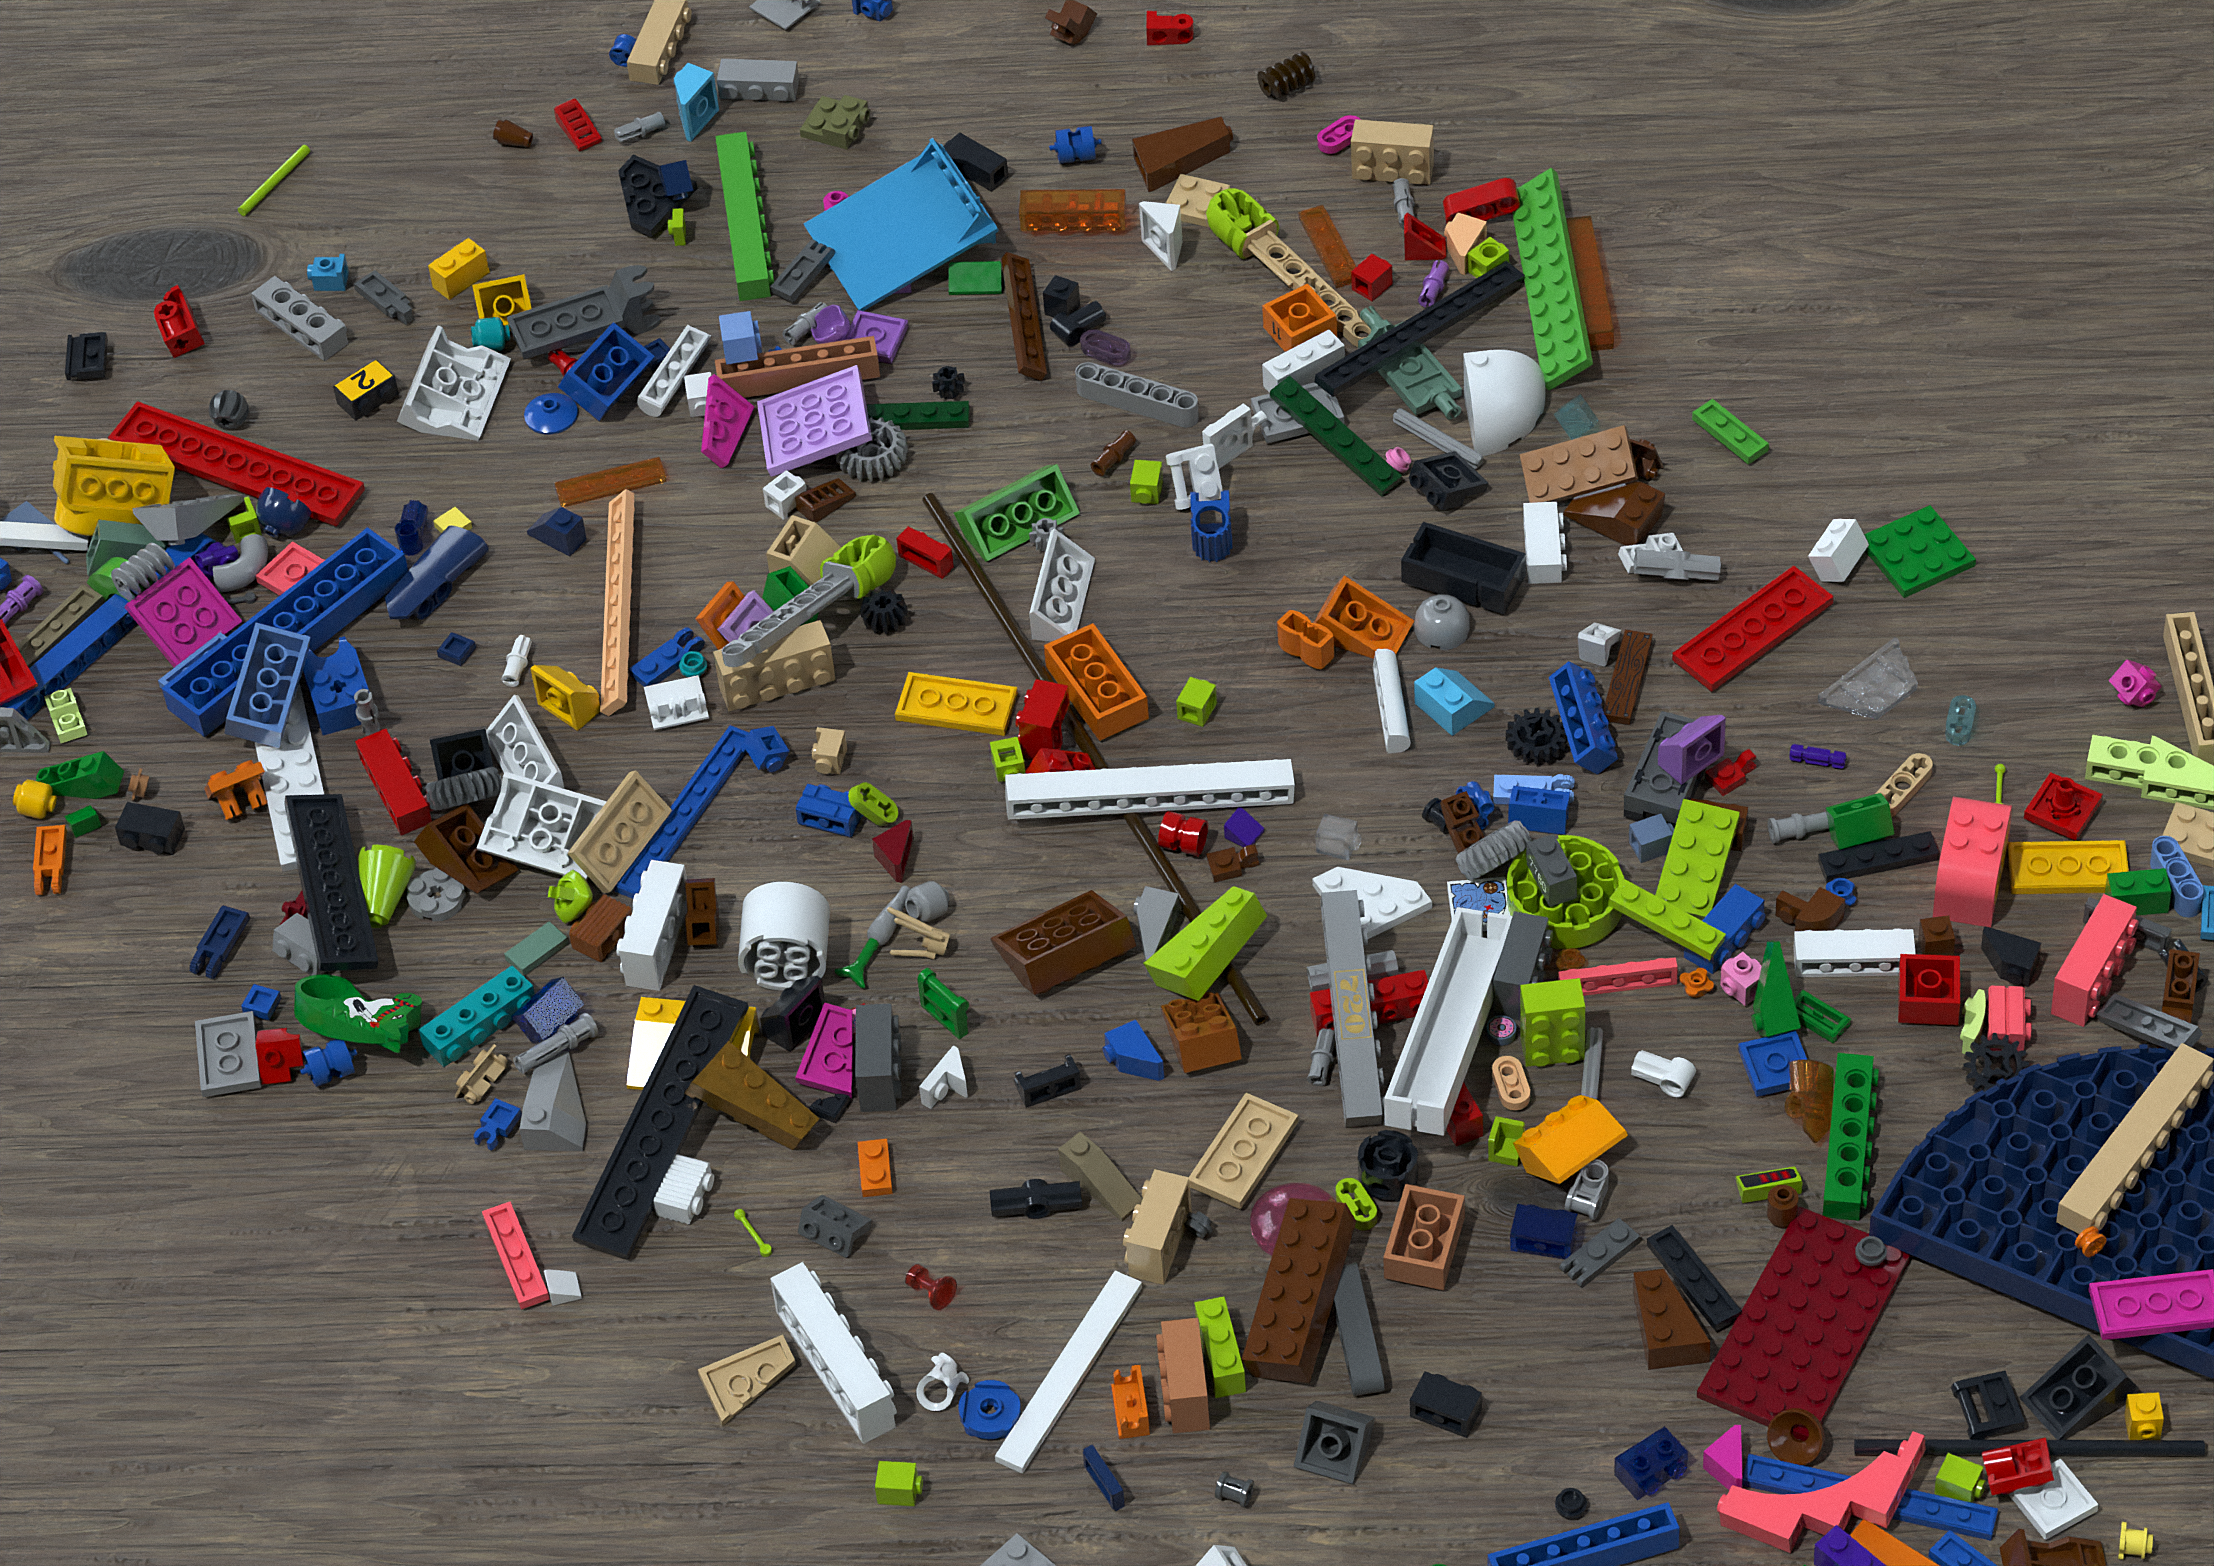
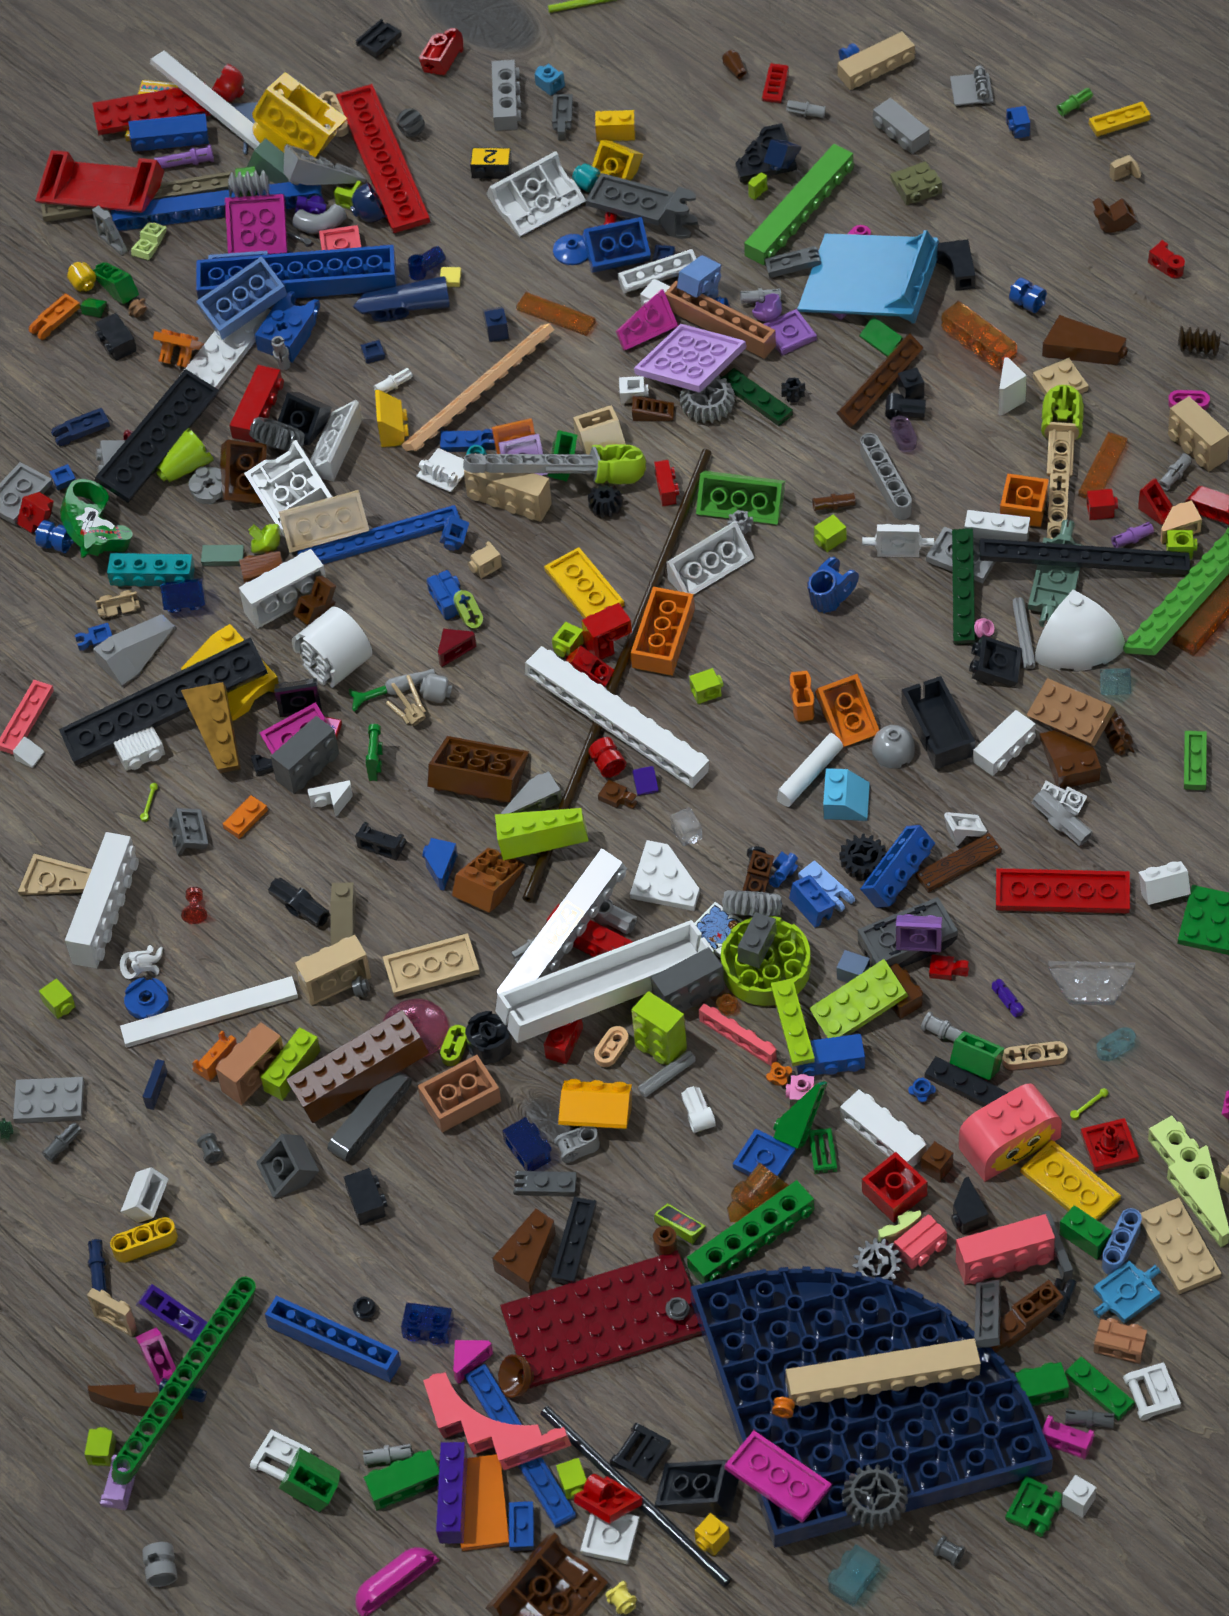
camera: 45 degrees right, 5 degrees up
light grey pin [513,1013,598,1074] -> none
medium azure slope [674,63,719,142] -> none
white plate [1166,443,1223,510] -> none
lime panel [1488,1116,1525,1167] -> none
reddish brown brick [1775,887,1845,931] -> none

